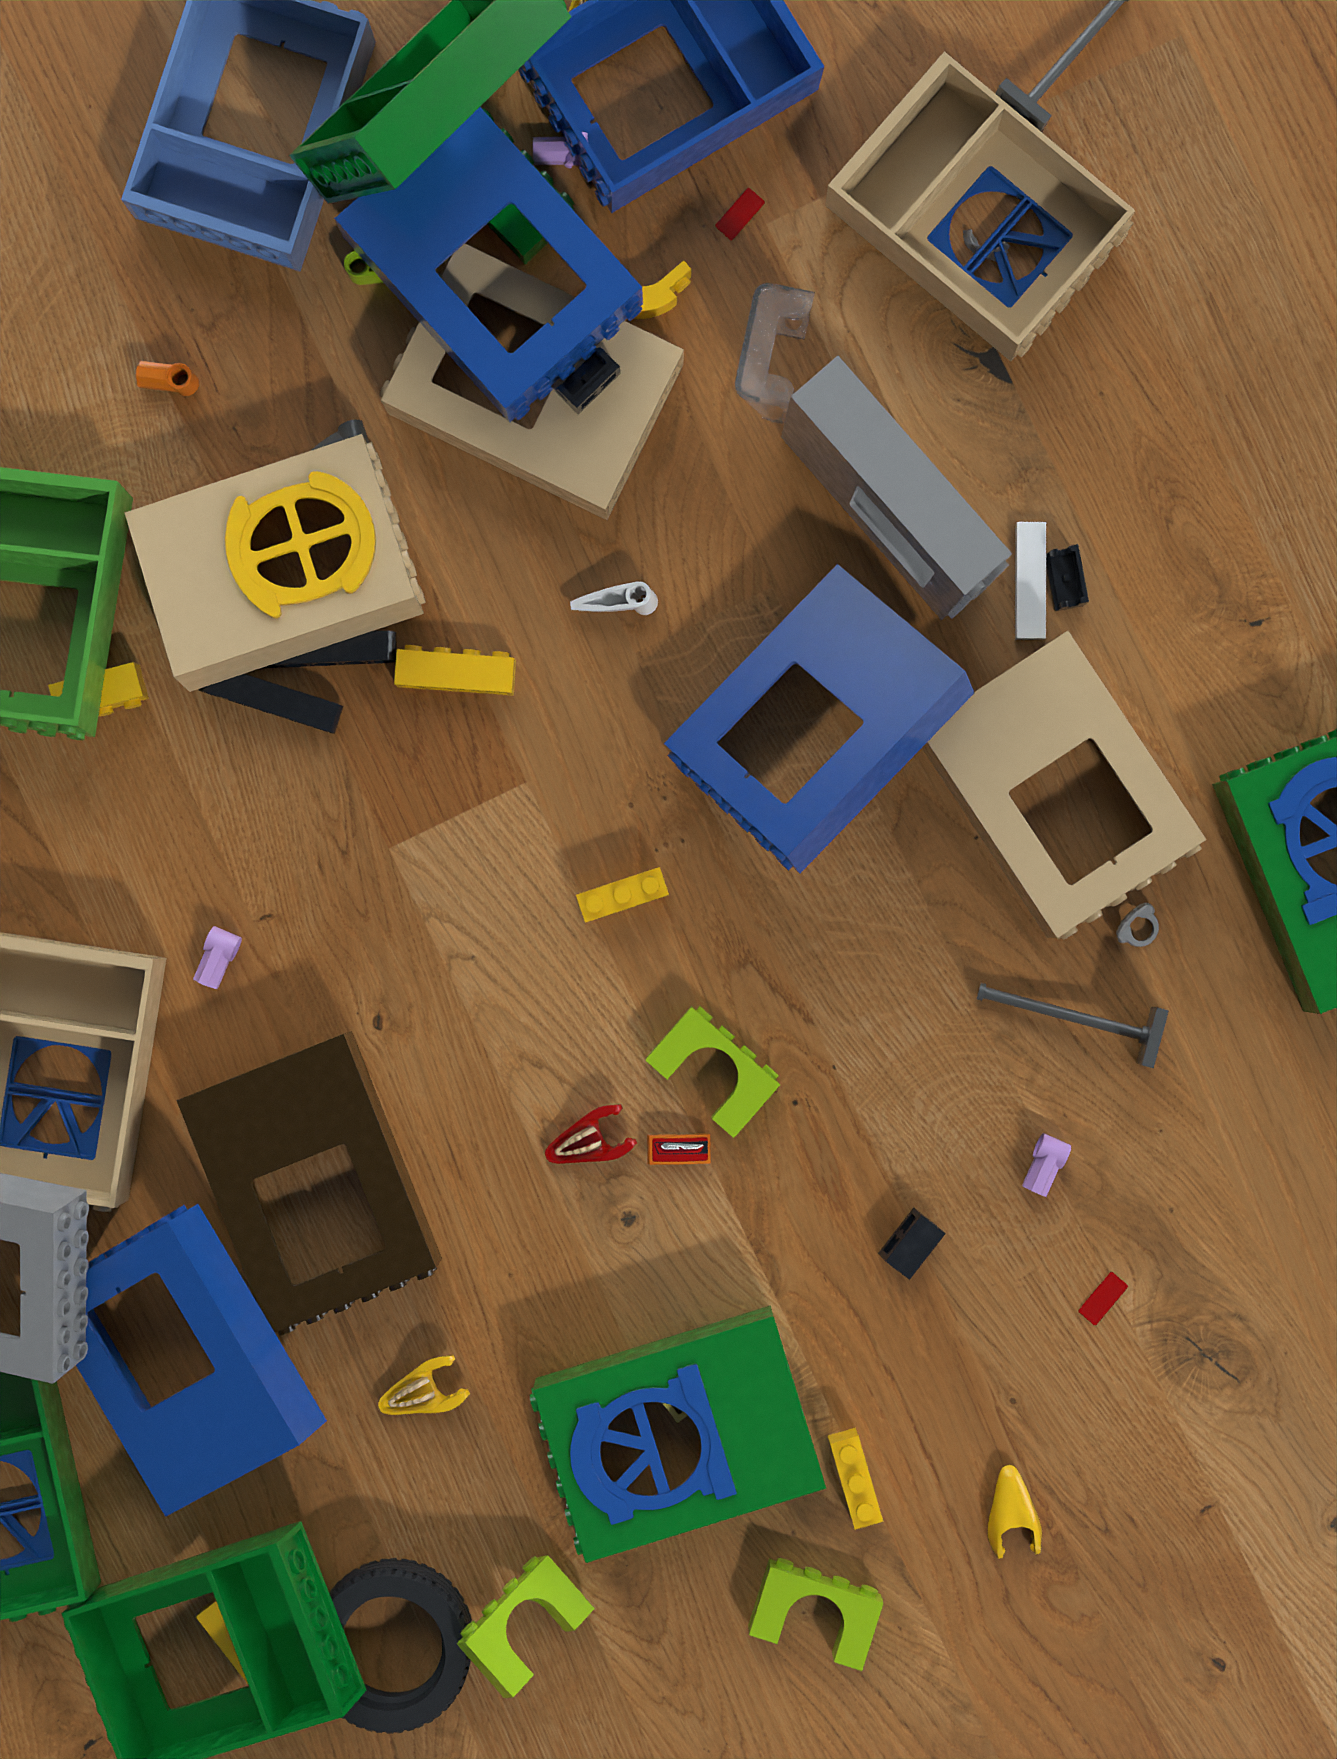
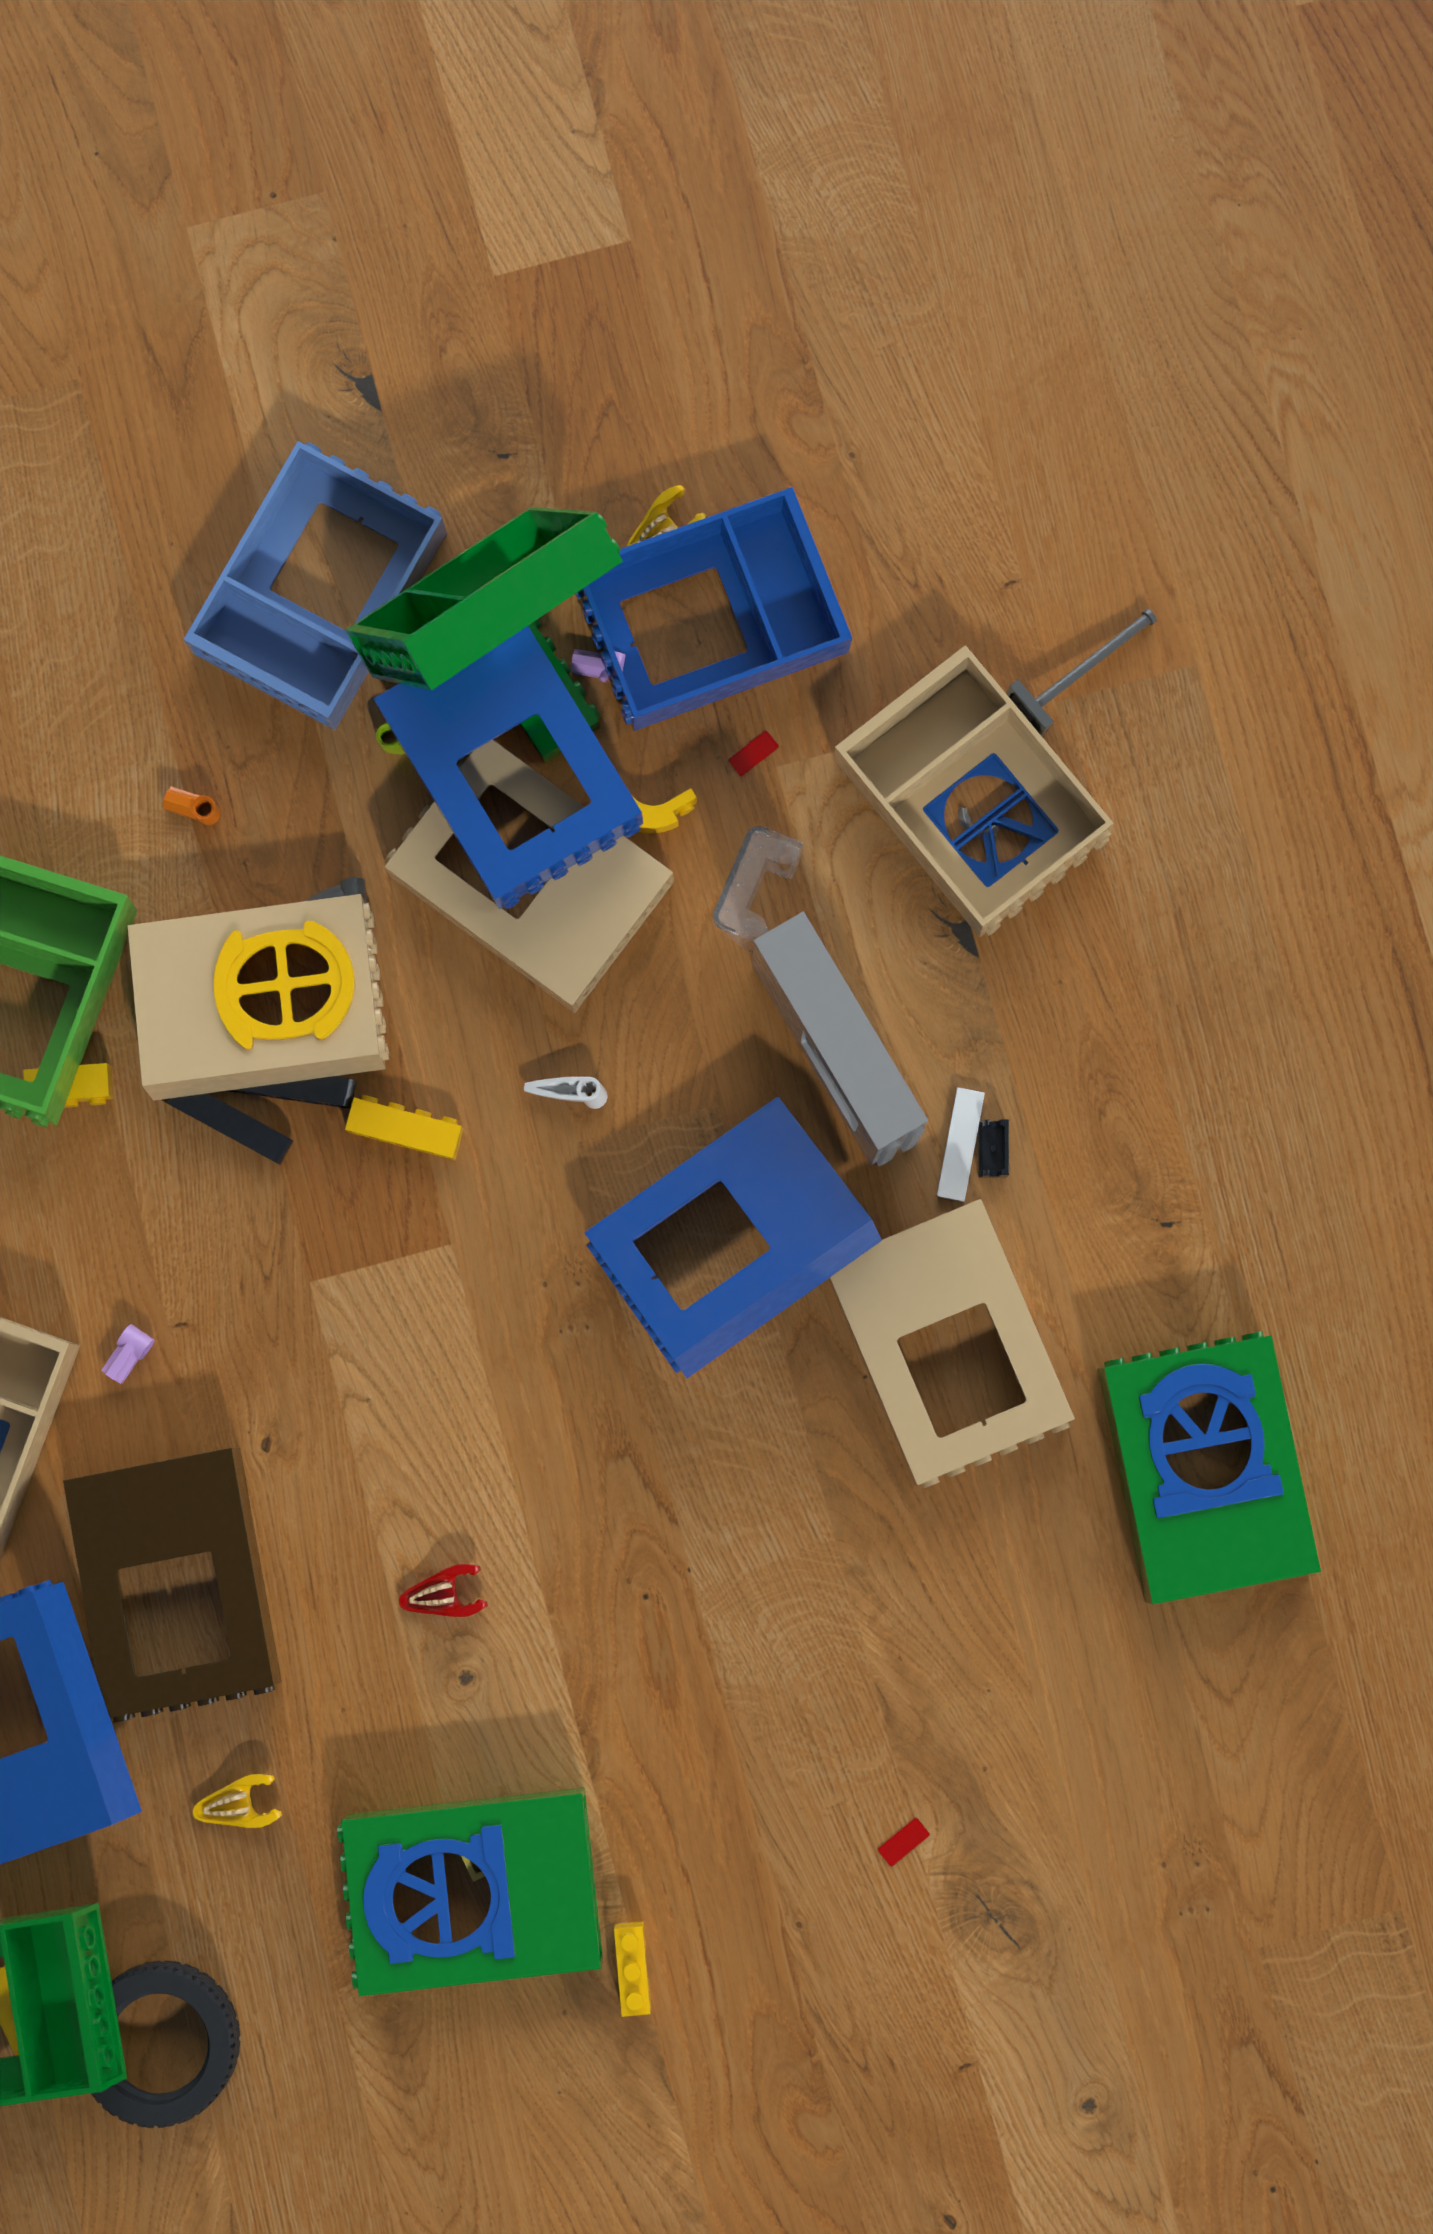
camera: 15 degrees right, 5 degrees down
lime arch [457,1555,595,1698] -> none
black hinge [555,347,621,414] -> none
yellow brick [576,867,669,923] -> none
lime arch [645,1006,780,1138] -> none
slope [647,1133,711,1165] -> none
lime arch [748,1558,883,1671] -> none
black hinge [878,1207,946,1280] -> none
dark grey tile [977,983,1169,1068] -> none
yellow animal [988,1465,1042,1559] -> none
lavender piece [1022,1133,1071,1197] -> none
light grey piece [1116,902,1159,947] -> none

